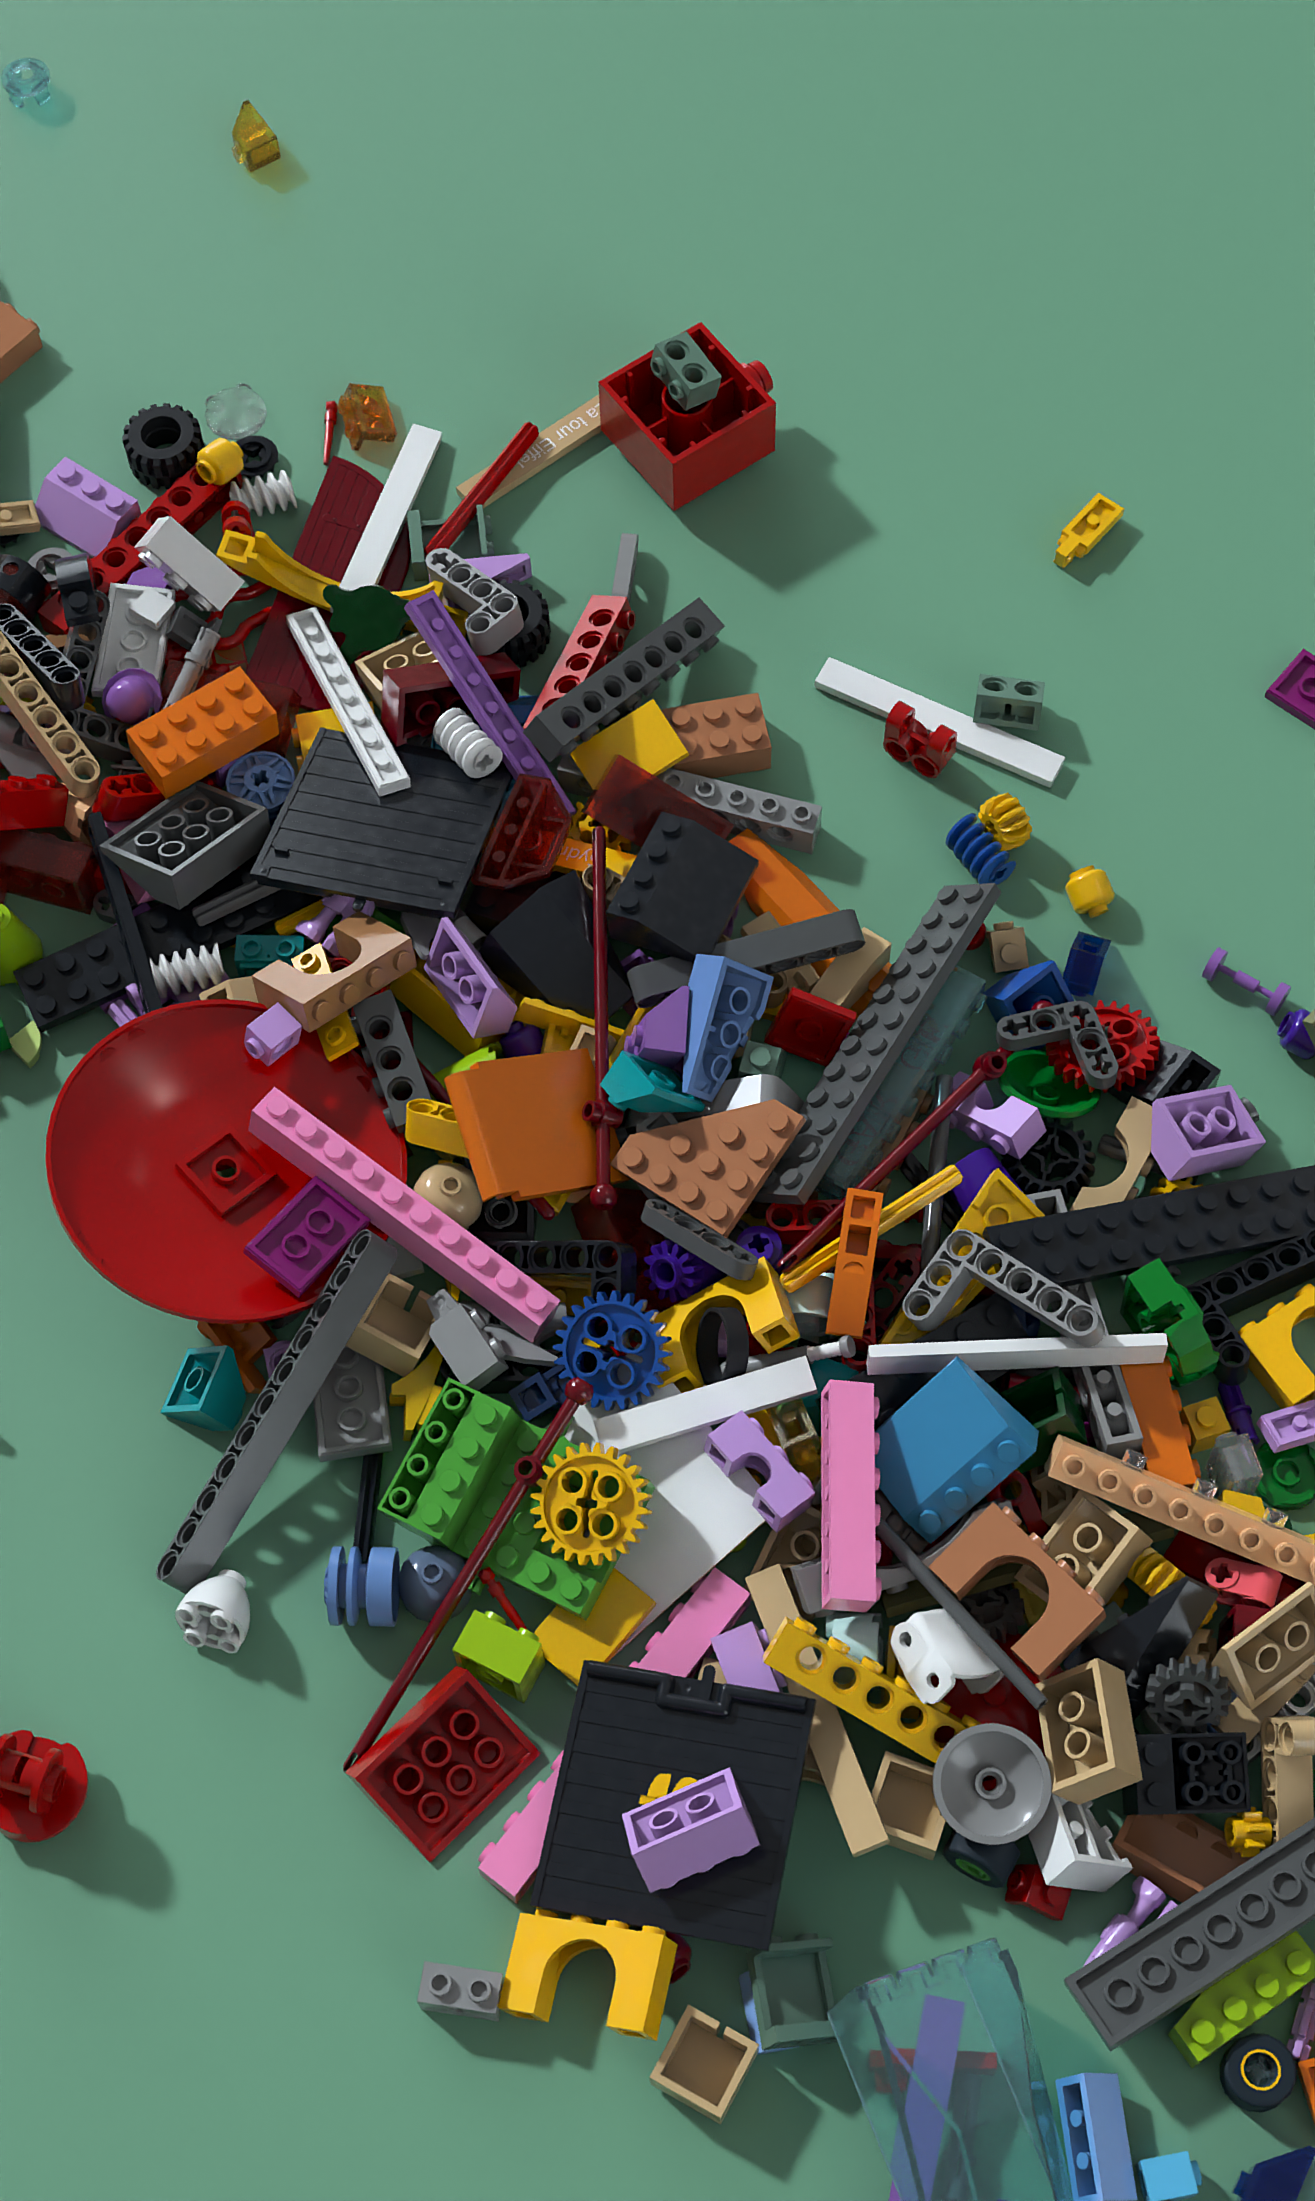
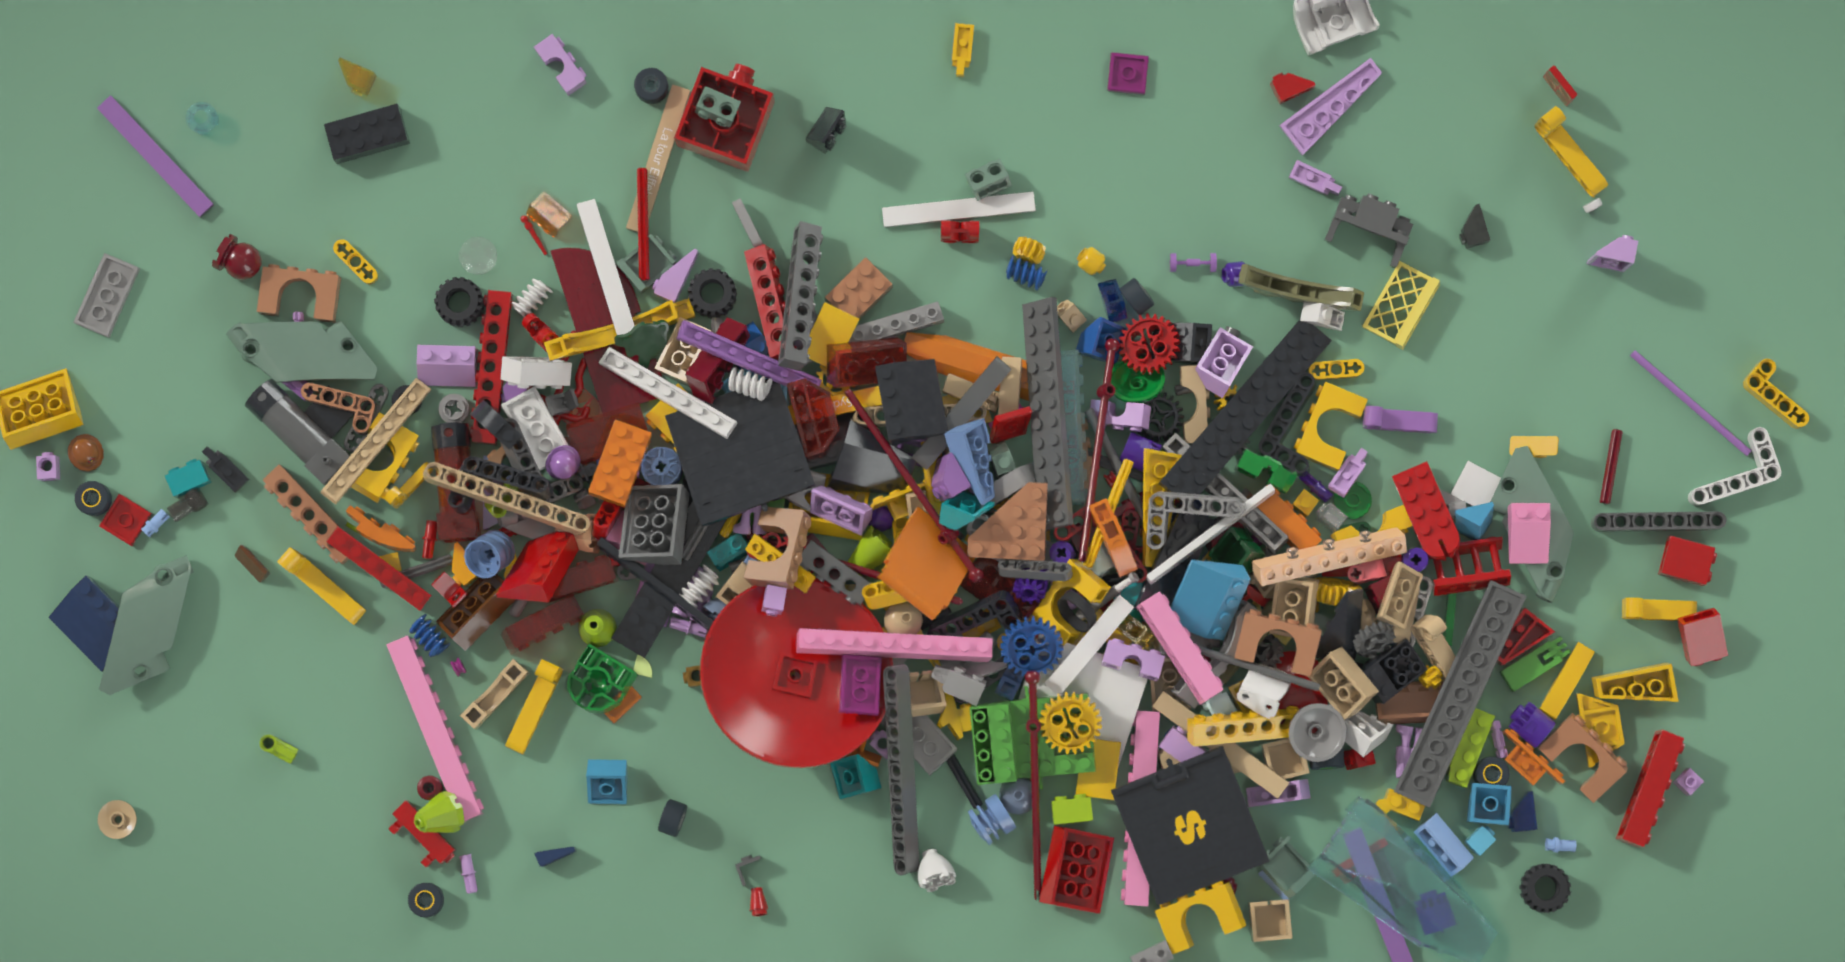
camera: 35 degrees left, 20 degrees up
white tile [129,586,176,630] -> none
light grey pin [163,627,221,709] -> none
yellow head [196,437,244,486] -> none
black gear [236,435,279,480] -> none
light grey beam [425,548,524,656] -> none
red piece [477,1567,528,1630] -> none
lavender slope [622,1767,760,1893] -> none
dark grey beam [996,1001,1118,1090] -> none
none -> black brick [324,104,410,164]
none -> yellow beam [333,239,378,284]
none -> lavender arch [534,34,587,96]
none -> black wheel [634,68,669,104]
none -> black slope [805,107,846,153]
none -> black wheel [1120,278,1154,315]
none -> lavender slope [1246,779,1311,807]
none -> yellow hinge [1374,788,1425,821]
none -> dark azure slope [1467,783,1512,825]

